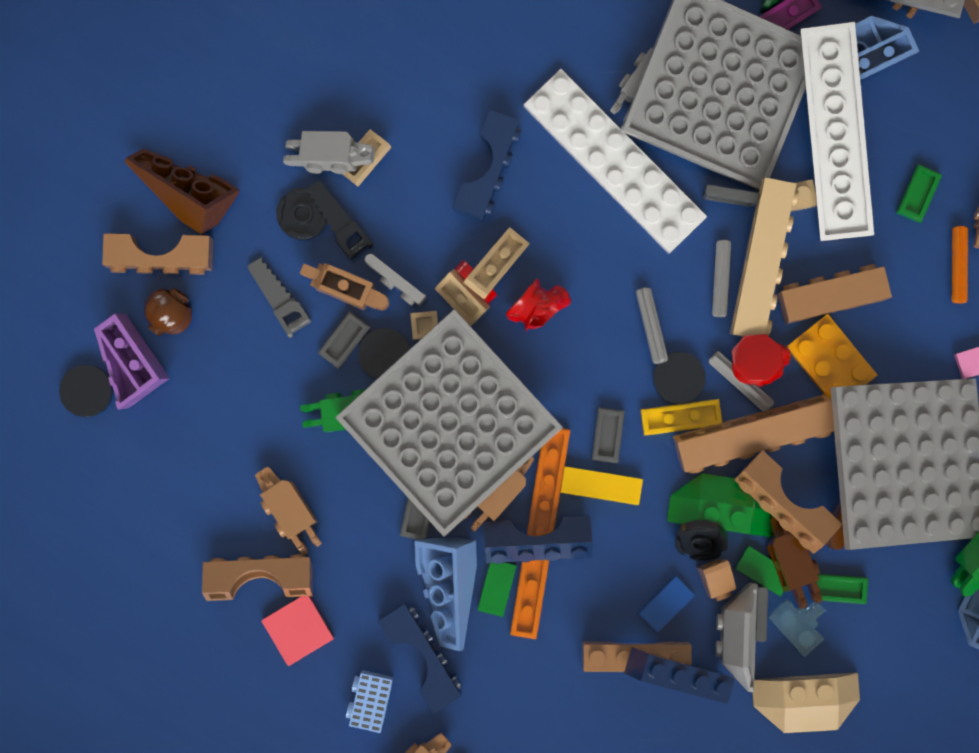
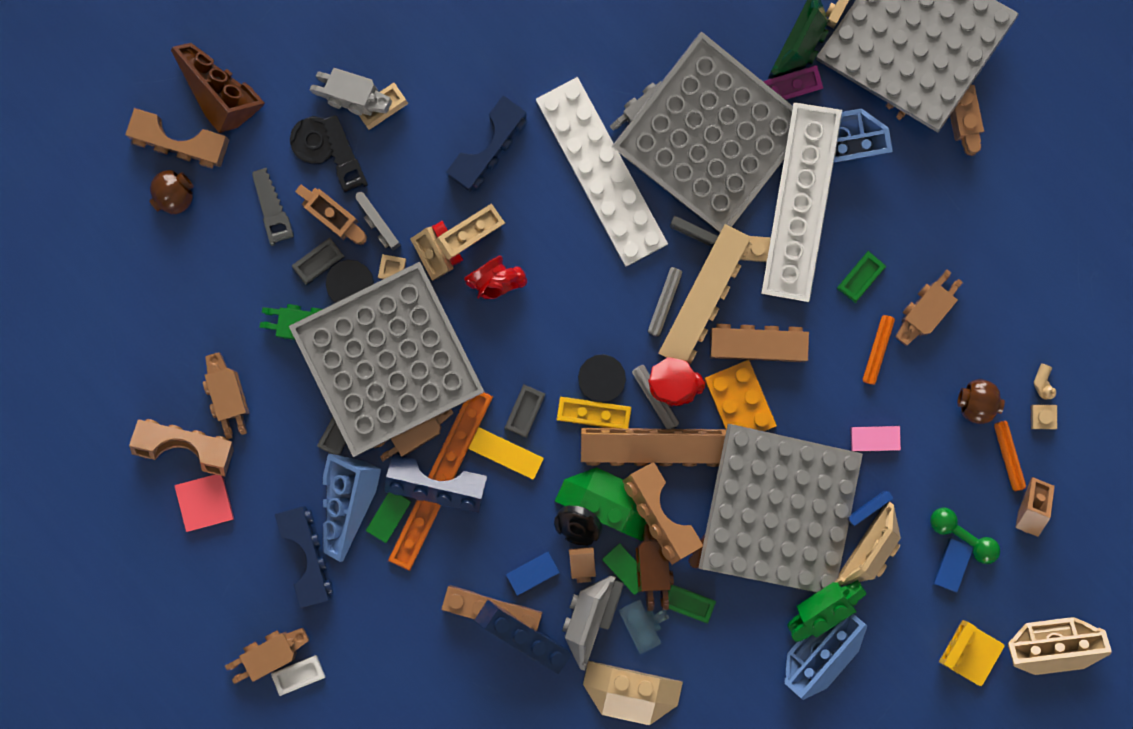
camera: 15 degrees right, 0 degrees up
black tile [59,365,114,418] -> none
medium lavender wedge [94,314,170,410] -> none
light blue brick [346,670,394,733] -> none
light grey axle [636,287,668,364] -> none

